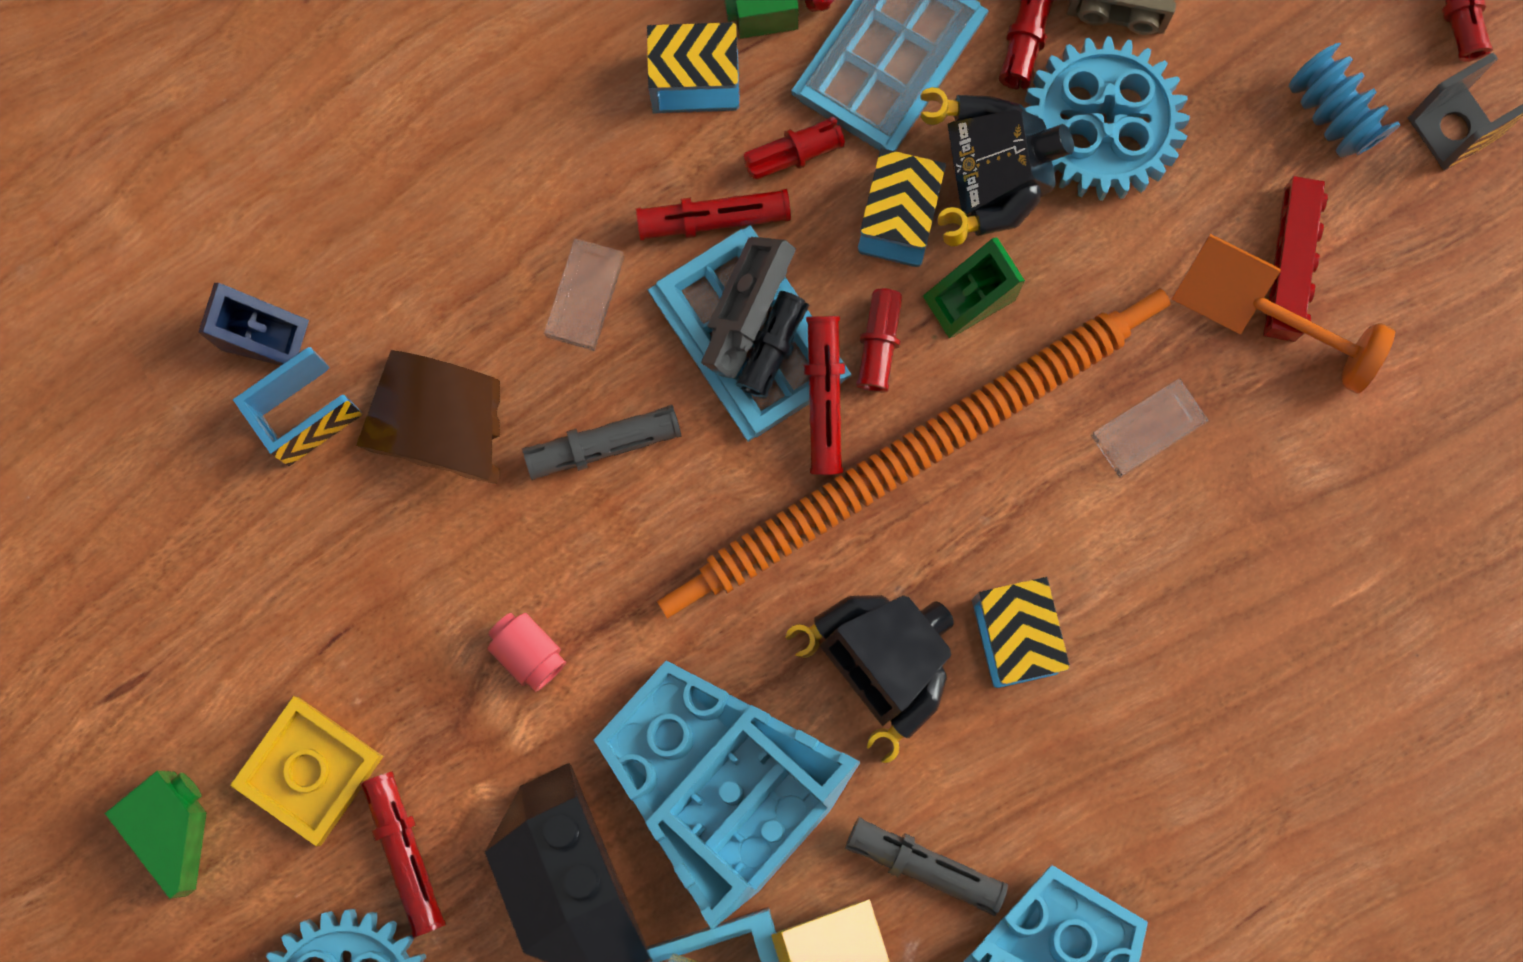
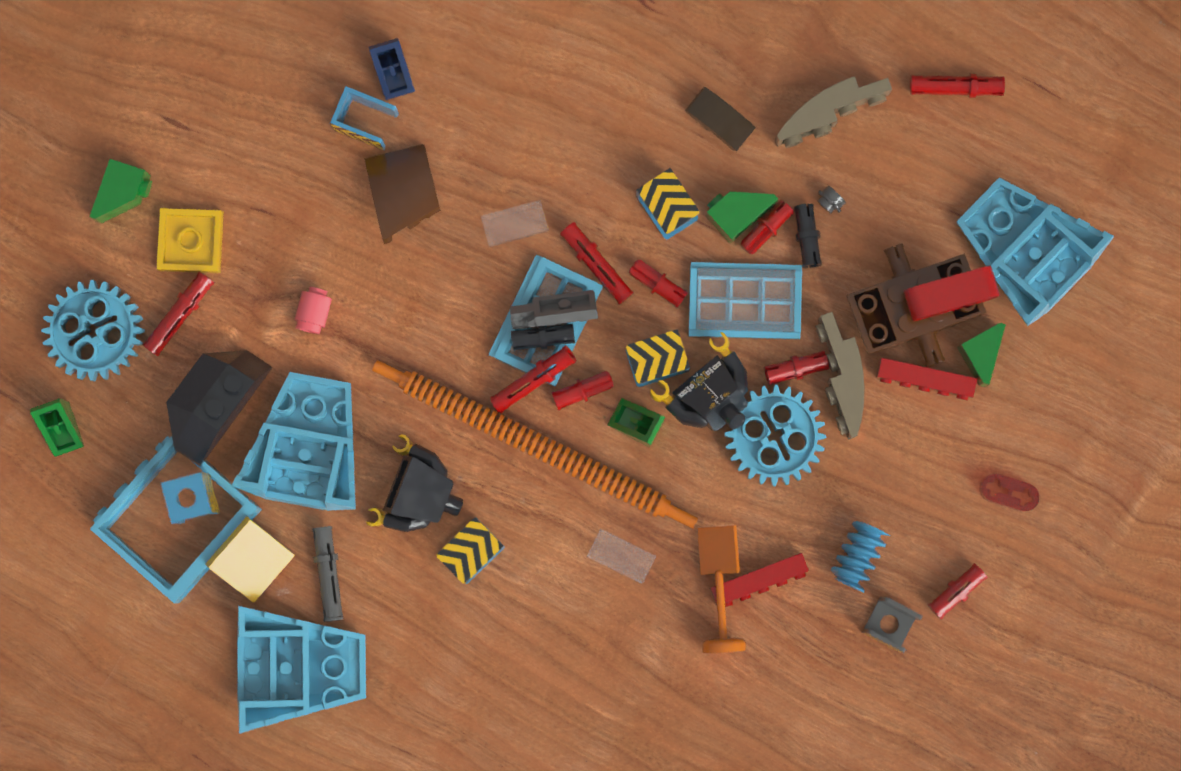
camera: 60 degrees right, 5 degrees up
dark grey pin [522,405,682,480] -> none

